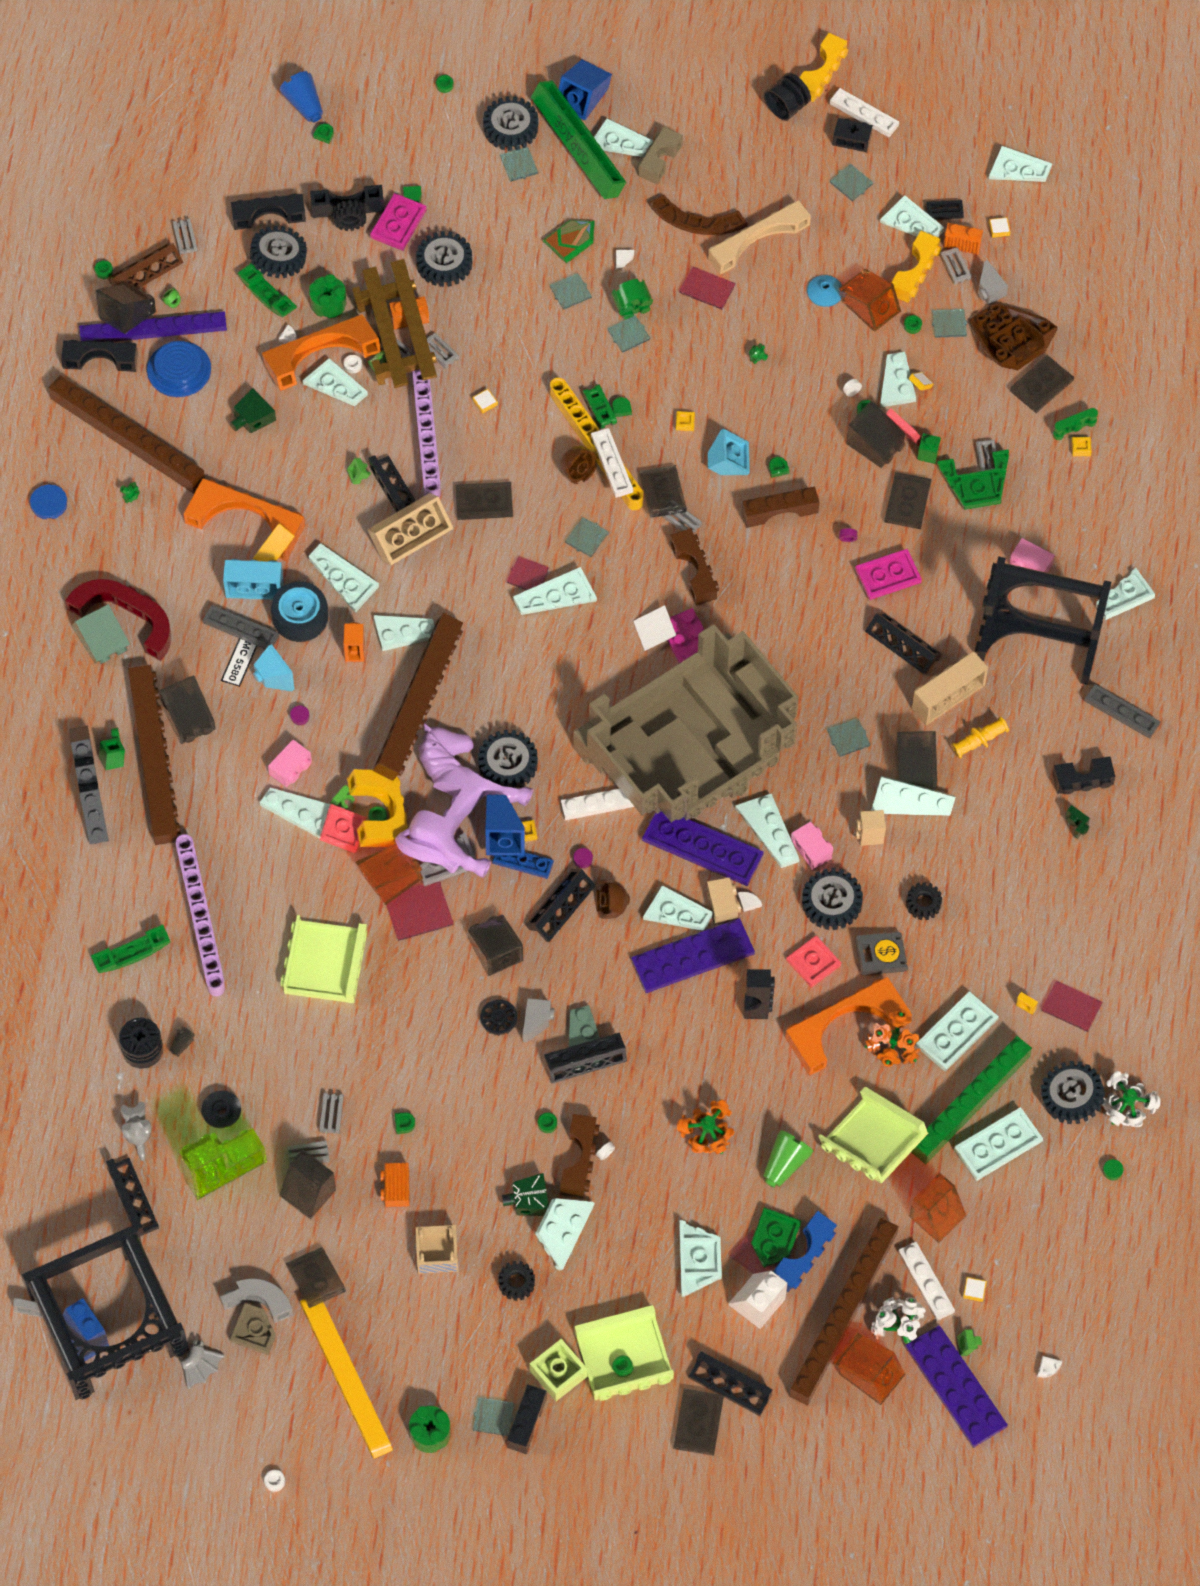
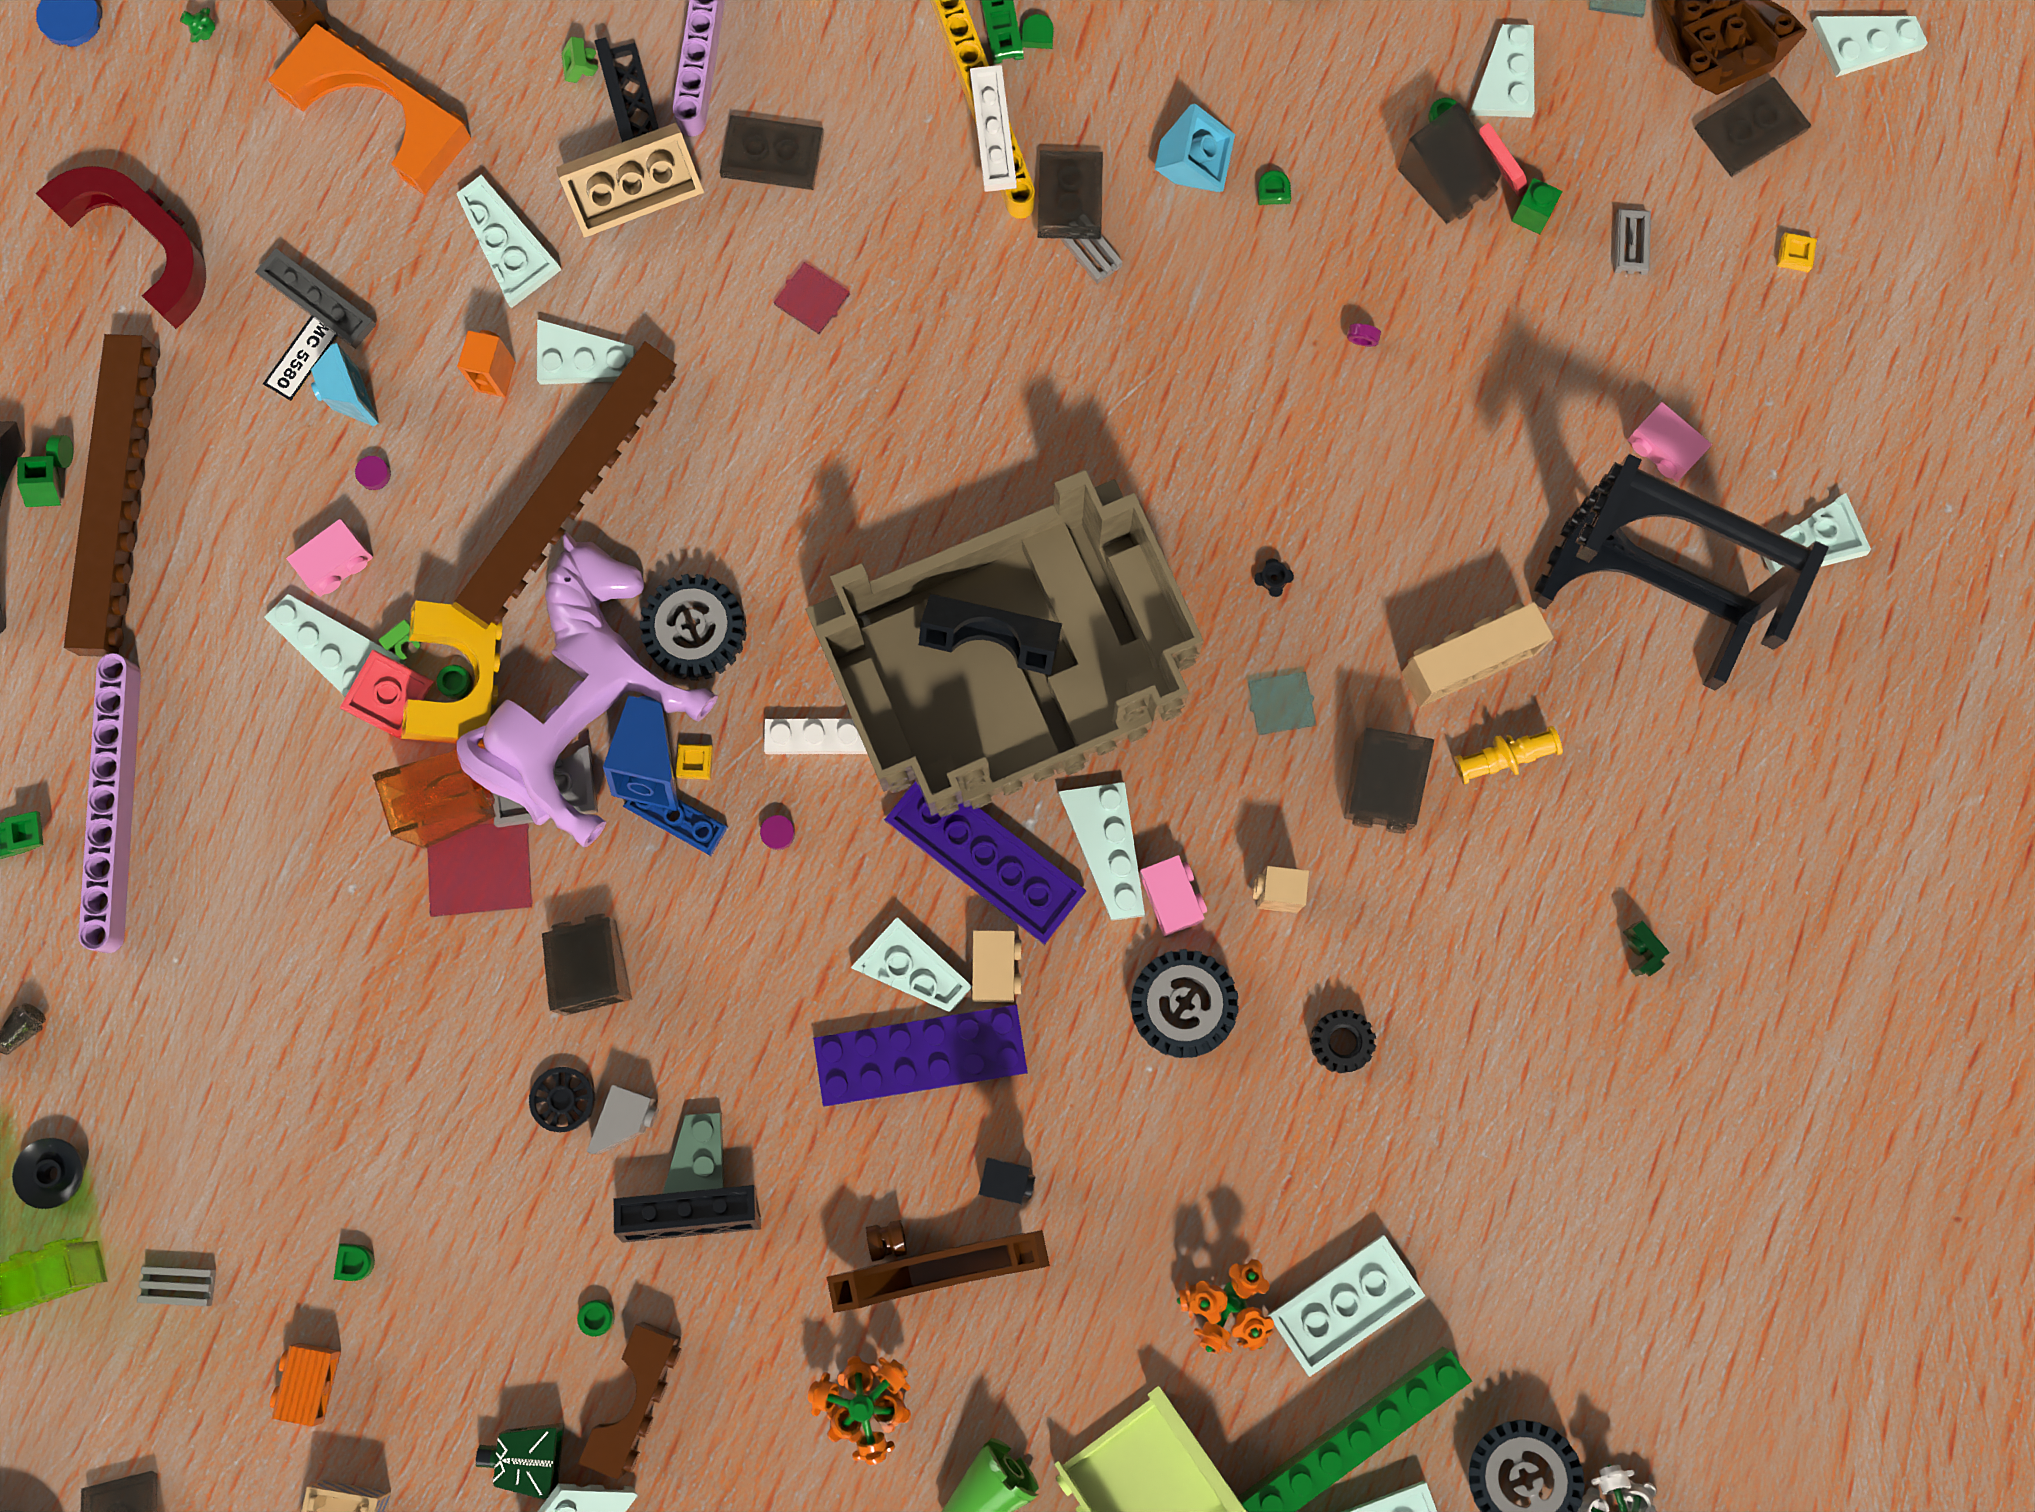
camera: 15 degrees right, 15 degrees up
sand green slope [72,604,130,664] -> none
clear smoke slope [159,675,216,744] -> none
medium azure brick [223,559,284,600] -> none
yellow sticker [252,524,295,562] -> none
wheel [271,581,329,642] -> none
clear smoke slope [279,1149,336,1219] -> none
yellowish green panel [281,915,368,1003] -> none
light grey tile [319,1093,344,1134] -> none
light aqua wing [513,567,597,615] -> none
black fence [525,869,596,942] -> none
reddish brown cylinder [560,446,597,484] -> none
clear light blue piece [565,518,609,557] -> none
reddish brown cylinder [595,880,630,919] -> none
white tile [596,1141,615,1160] -> none
white sticker [634,605,676,651] -> none
dark pink plate [667,608,705,664] -> none
reddish brown arch [670,528,719,606] -> none
yellow tile [676,411,695,431] -> none
white tile [737,892,762,912] -> none
reddish brown arch [742,486,820,528] -> none
orange arch [785,977,912,1076] -> none
coral tile [786,935,841,988] -> none
white tile [843,379,862,397] -> none
dark pink plate [855,549,922,600] -> none
dark grey container [855,932,908,975] -> none
black fence [865,612,942,675] -> none
light aqua wing [871,776,956,815] -> none
clear smoke tile [884,472,932,529] -> none
yellow tile [909,372,934,390] -> none
green wing [937,449,1009,510] -> none
yellow tile [1016,992,1038,1015] -> none
clear pink piece [1041,981,1103,1032] -> none
black arch [1052,756,1116,794] -> none
green plate [1053,408,1098,440] -> none
dark grey plate [1085,684,1161,739] -> none
none -> reddish brown arch [827,1230,1050,1313]
none -> reddish brown wheel [866,1220,907,1262]
none -> black arch [918,594,1063,675]
none -> black plate [1254,558,1294,597]
none -> light aqua wing [1812,16,1928,77]

